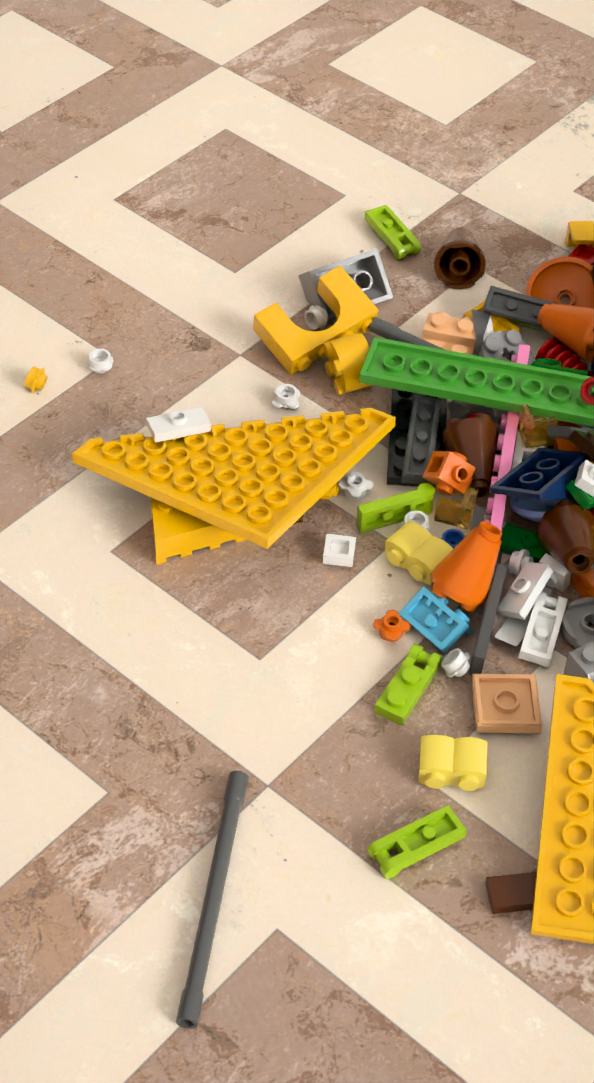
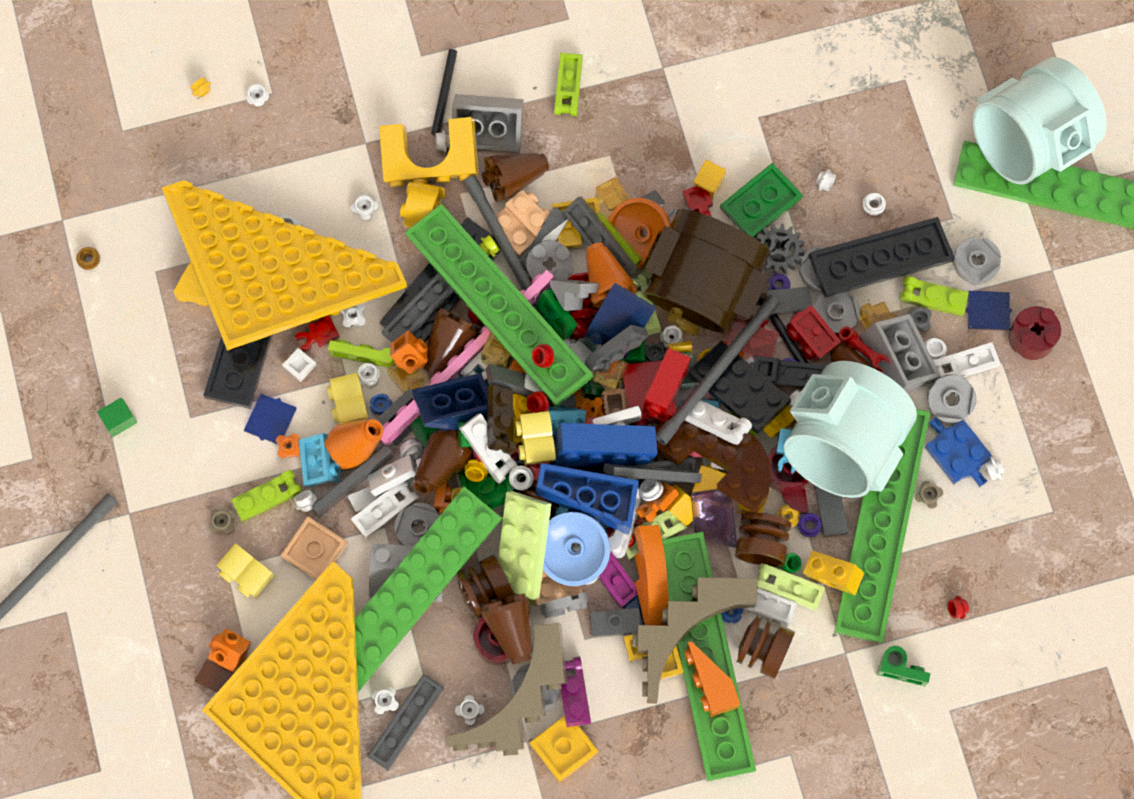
camera: 35 degrees right, 25 degrees up
white plate [146,407,211,442] -> none
lime plate [367,805,467,879] -> none
reddish brown cone [434,227,486,289] -> none
none -> pearl gold plate [76,247,100,270]
none -> green panel [97,398,137,437]
none -> black plate [203,335,272,409]
none -> orange brick [208,628,251,672]
none -> dark tan plate [209,509,235,534]
none -> clear blue piece [244,393,297,445]
none -> red plate [295,315,340,352]
none -> black bar [431,49,457,136]
none -> reddish brown cone [482,153,549,202]
none -> light grey slope [550,279,599,311]
none -> clear yellow panel [595,177,629,211]

